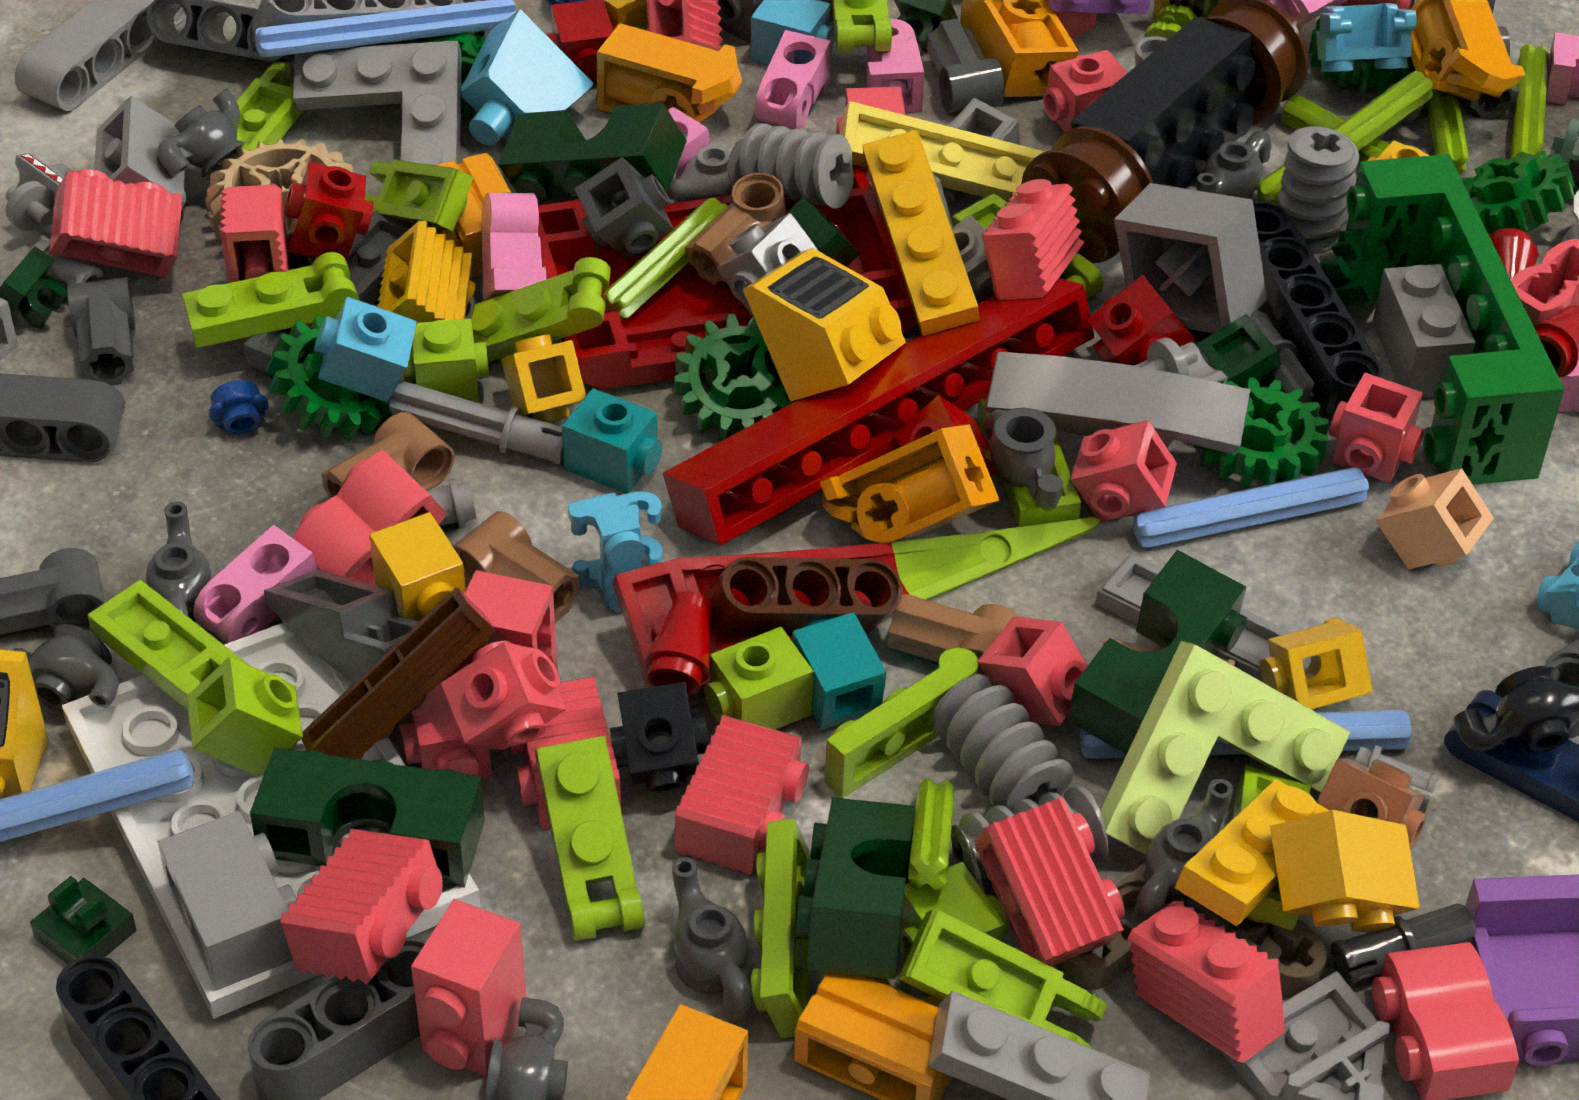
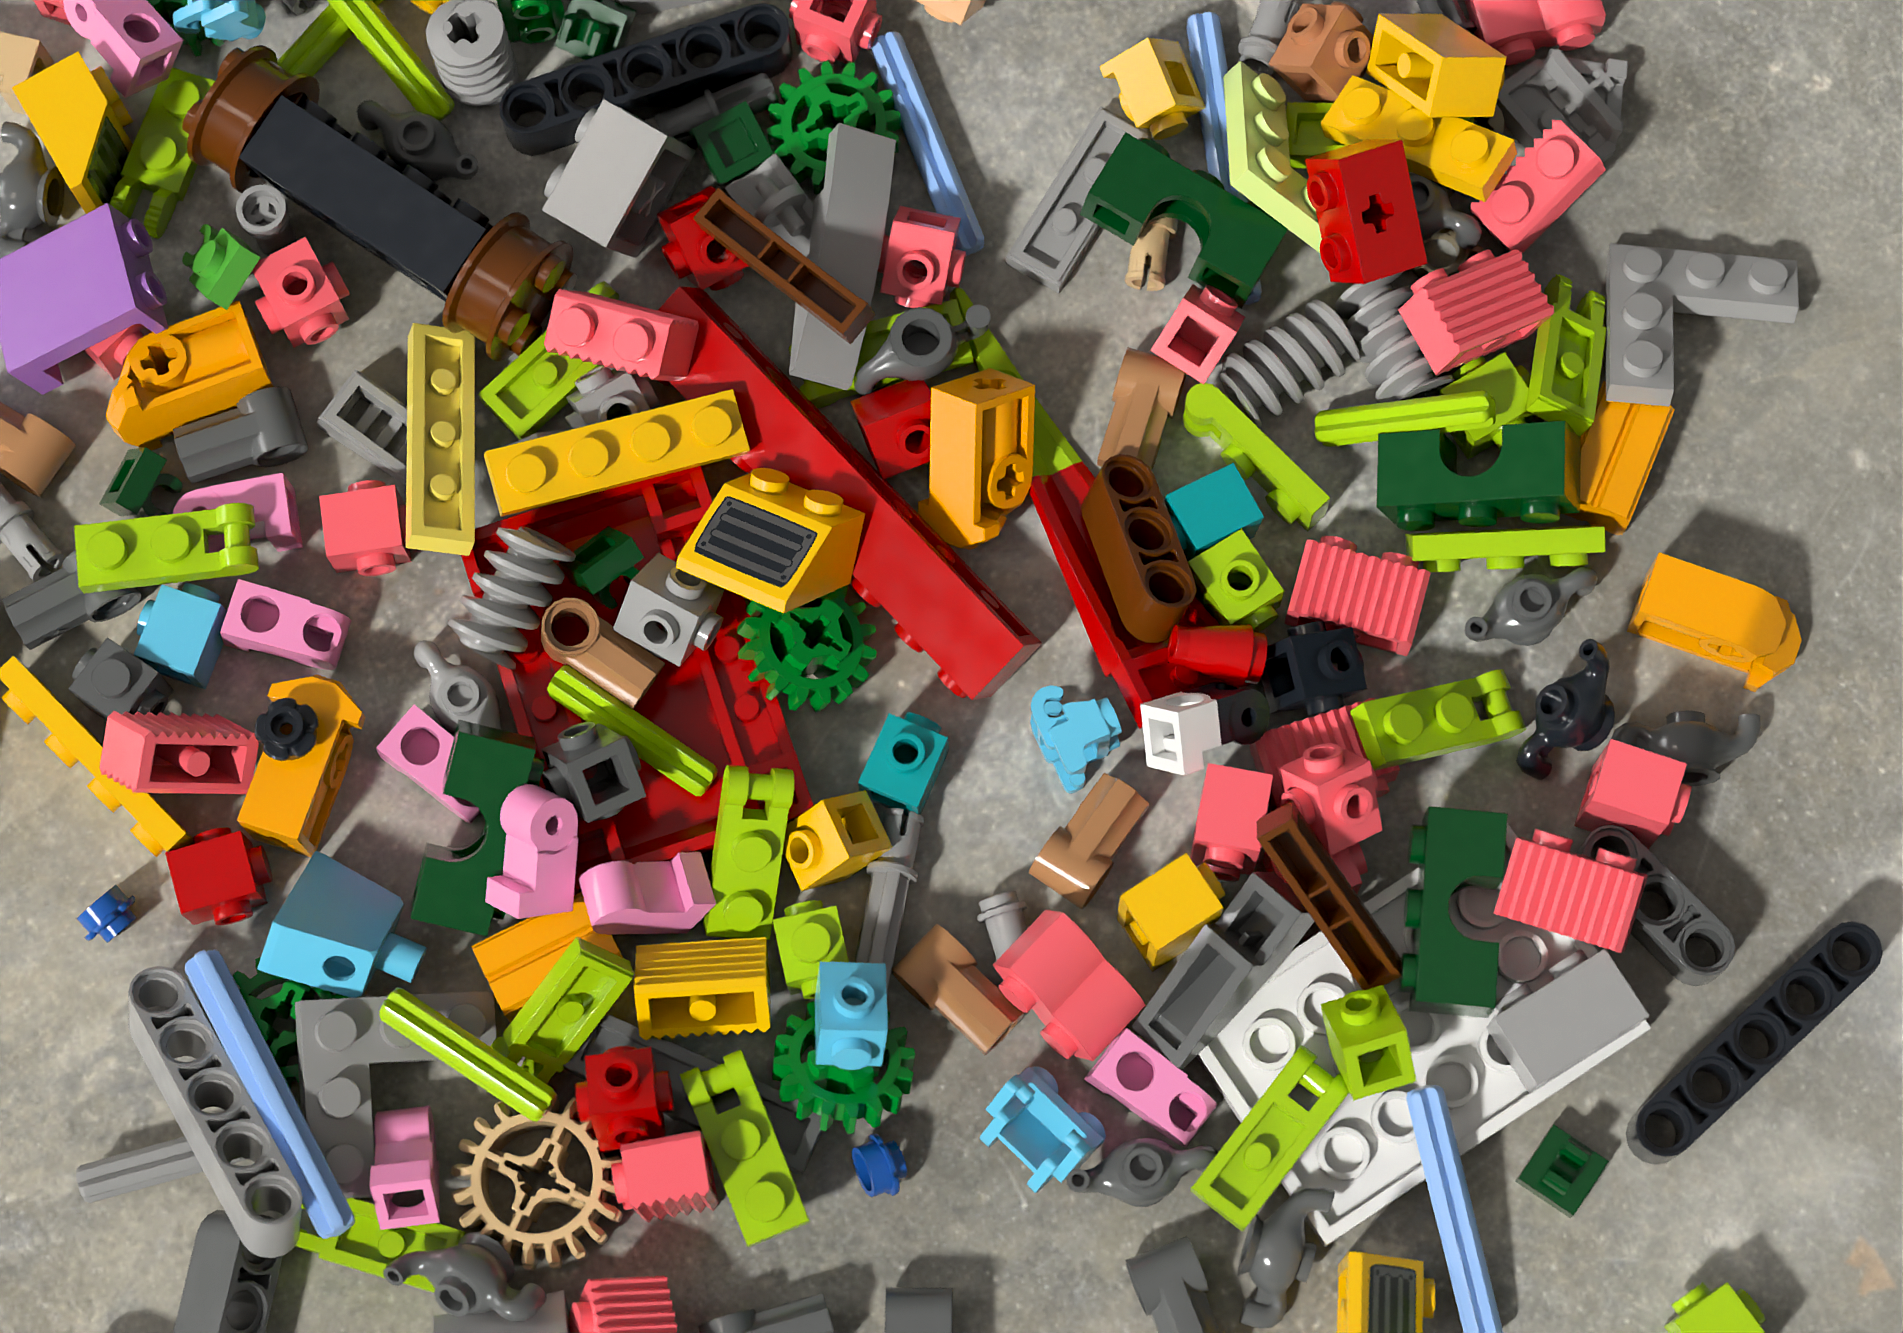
camera: 90 degrees left, 30 degrees up
none -> bright green plate [182,224,261,310]
none -> black plate [255,698,319,761]
none -> bright pink leg [370,1106,440,1230]
none -> lime axle [379,988,556,1122]
none -> bright pink leg [485,784,578,919]
none -> reddish brown piece [693,188,876,344]
none -> medium azure piece [979,1066,1106,1194]
none -> white leg [1140,682,1270,775]
none -> red brick [1305,139,1428,284]
none -> black piece [1516,639,1615,780]

